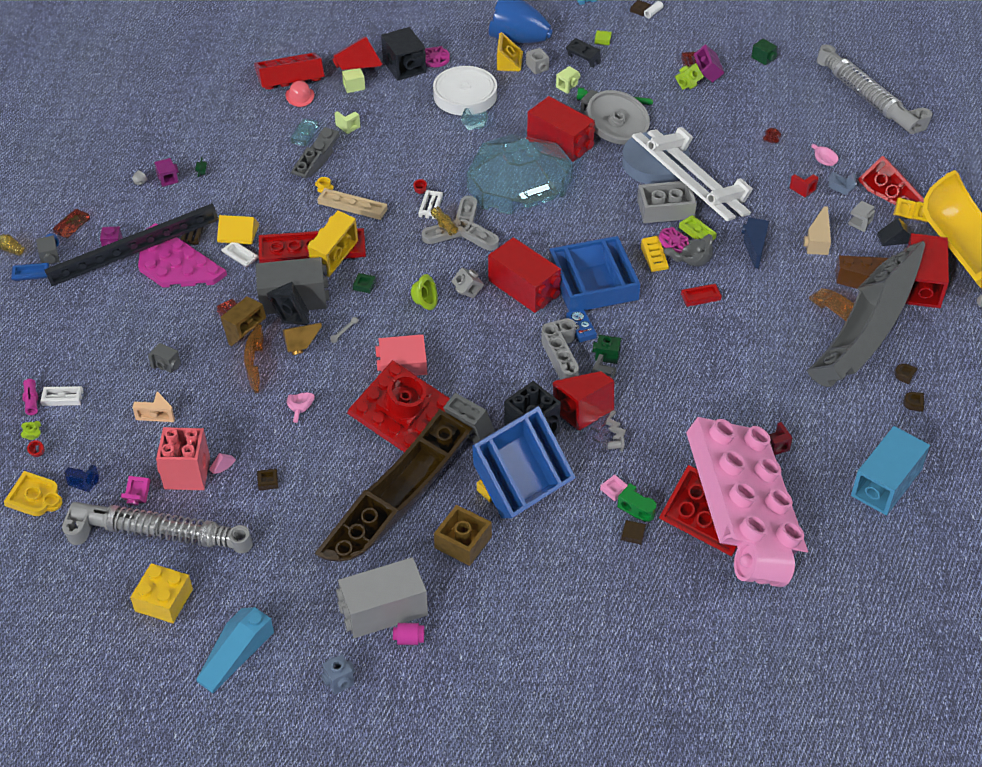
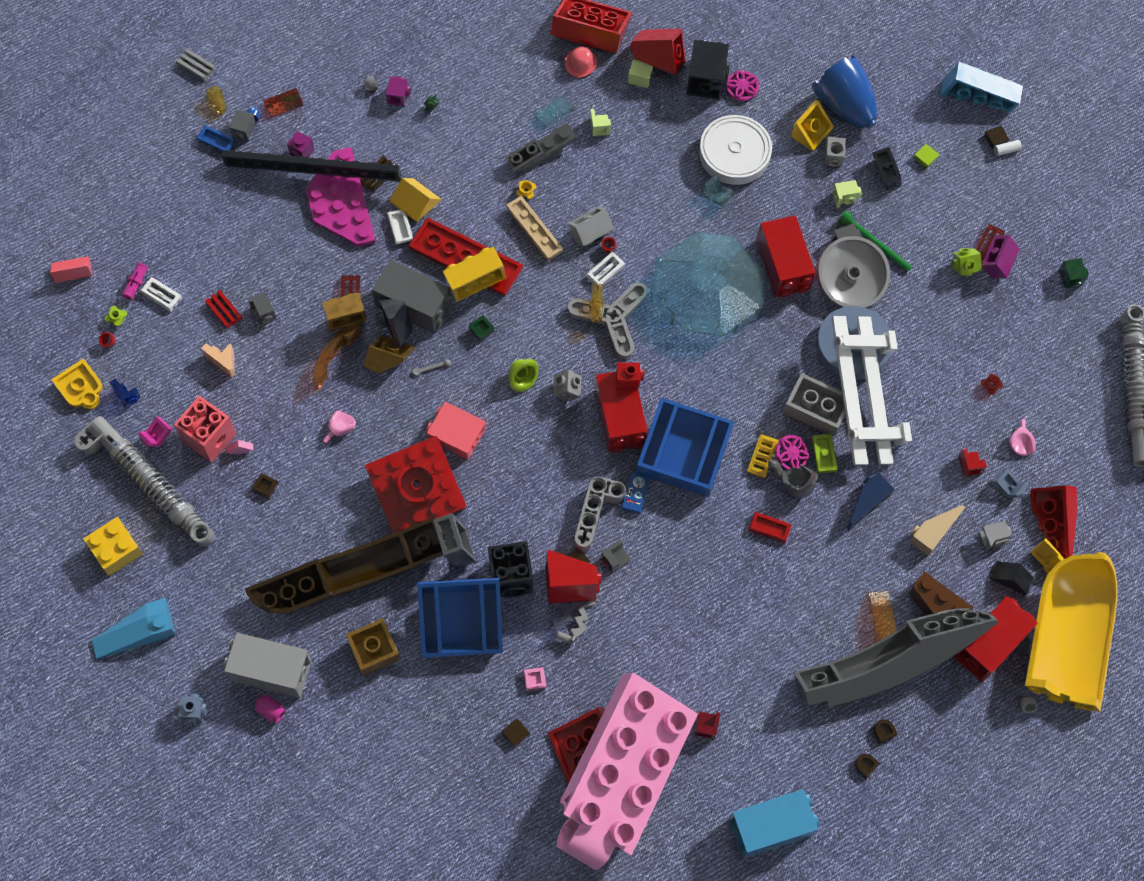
camera: 30 degrees right, 20 degrees up
dark green brick [592,334,621,364] -> none
green leg [617,483,656,522] -> none
none -> red tile [205,290,242,329]
none -> light grey brick [568,206,614,246]
none -> red brick [616,362,644,388]

